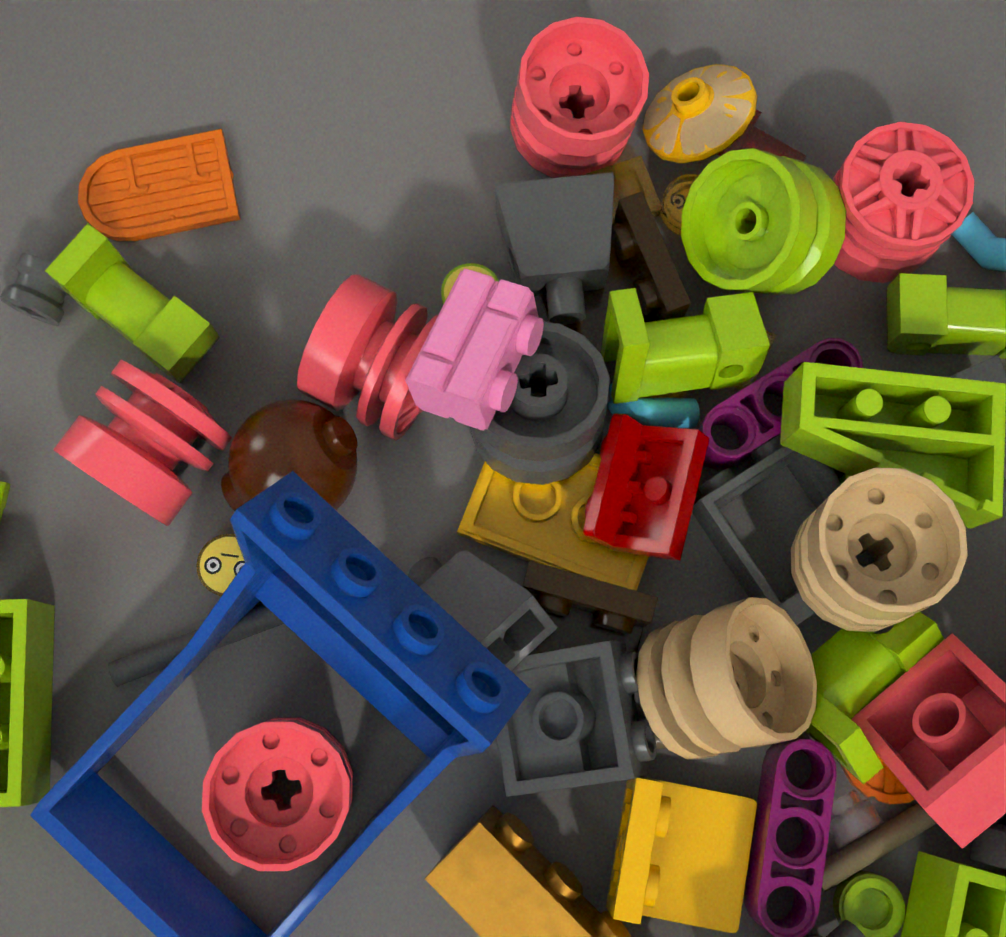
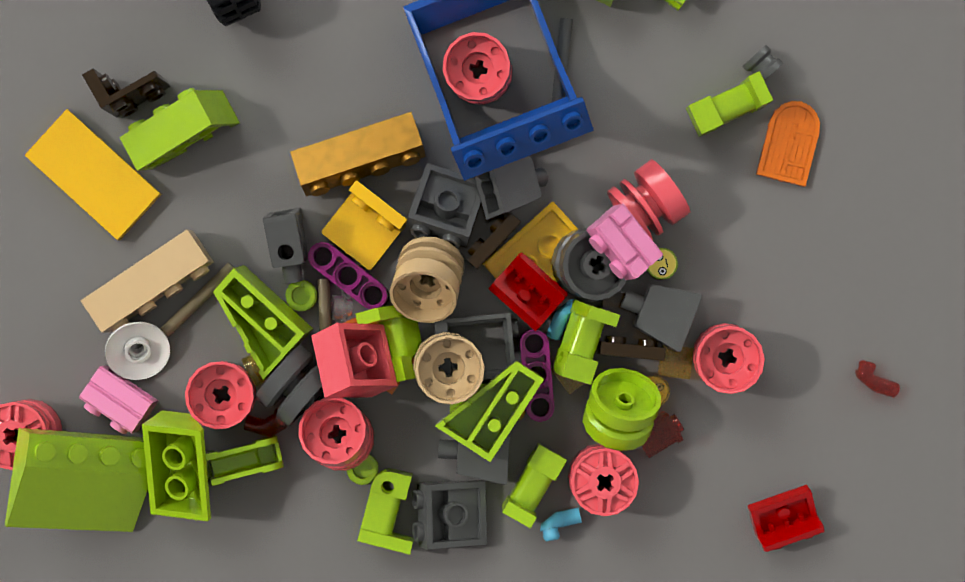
camera: 120 degrees right, 10 degrees up
coral wheel [53,360,232,526] -> none
light yellow tile [196,534,245,597] -> none
reddish brown brick [221,399,358,511] -> none
dish [642,64,758,164] -> none

